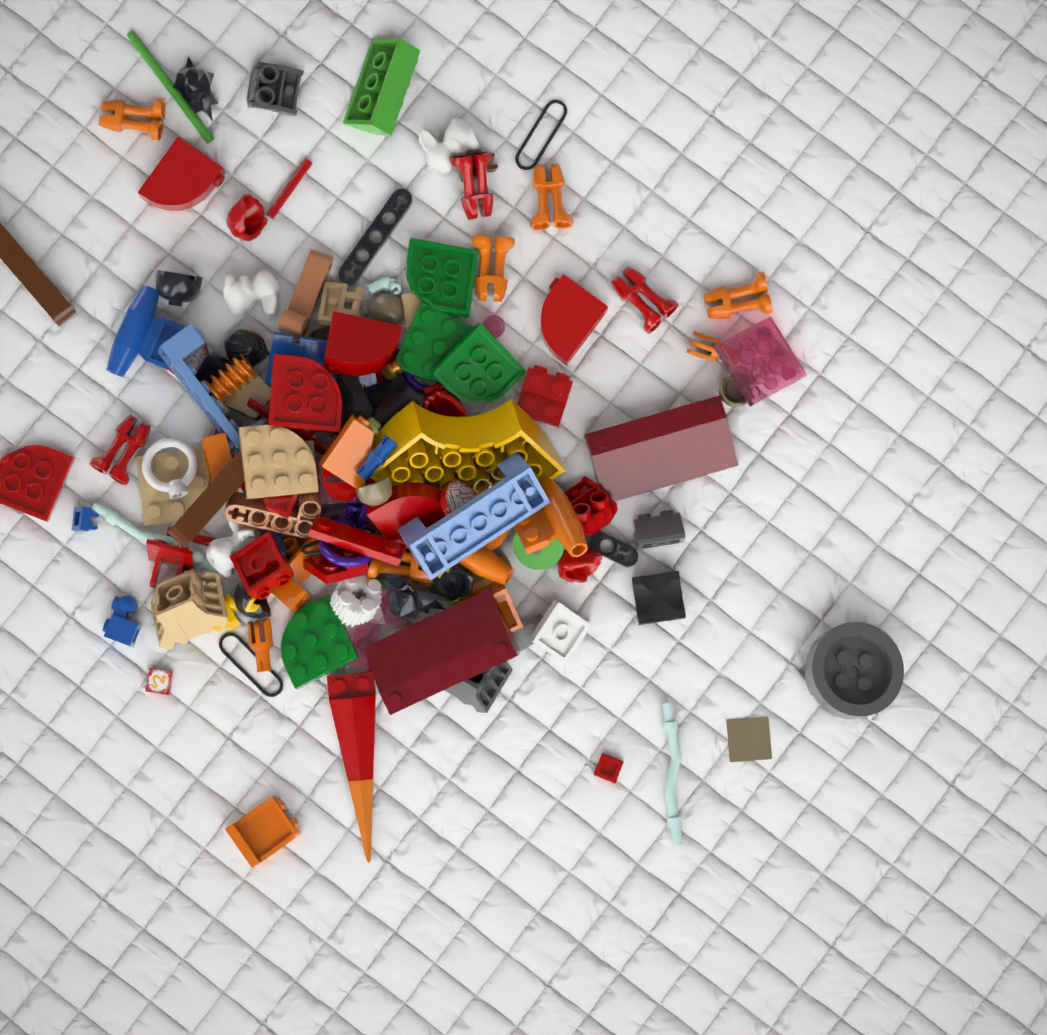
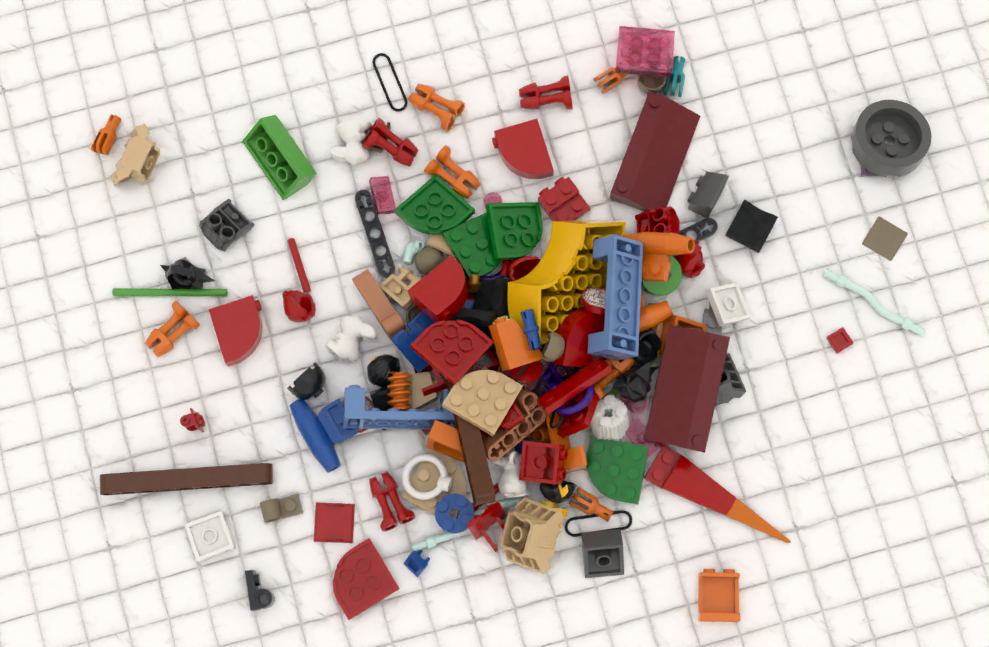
camera: 50 degrees left, 5 degrees down
blue brick [102,595,141,647] -> none
tile [145,668,173,695] -> none
orange piece [703,271,773,319] -> none
none -> red hinge [180,408,205,433]
none -> dark tan plate [260,494,303,524]
none -> red piece [314,502,355,543]
none -> clear pink plate [369,176,396,215]
none -> blue plate [435,494,474,534]
none -> dark grey slope [581,529,624,578]
none -> teal arm [663,56,685,97]

